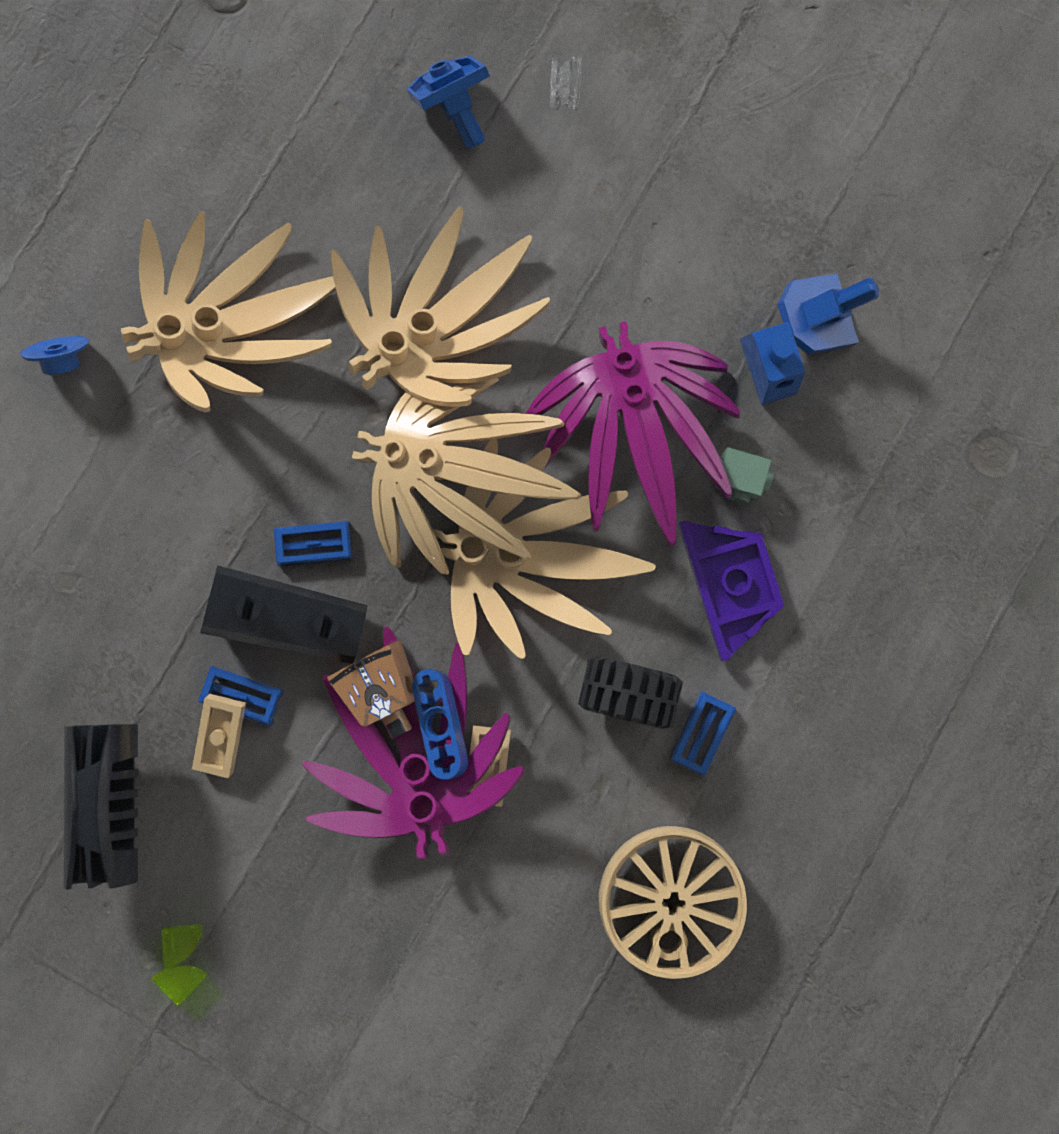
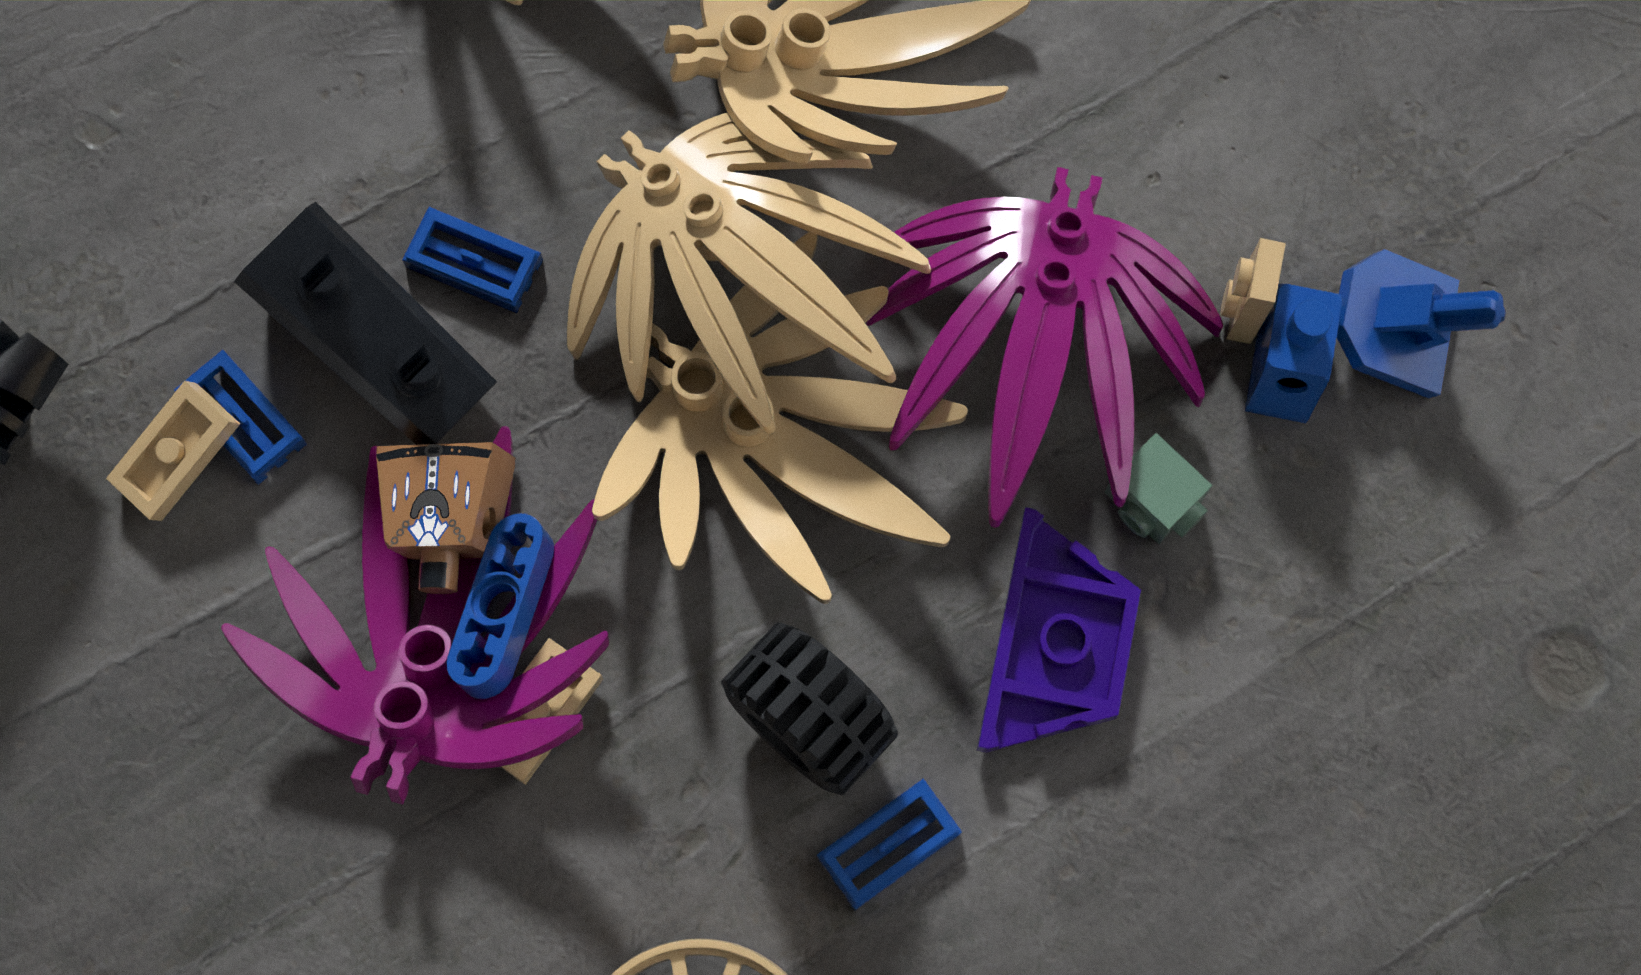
camera: 25 degrees right, 10 degrees down
none -> tan plate [1220,238,1286,344]

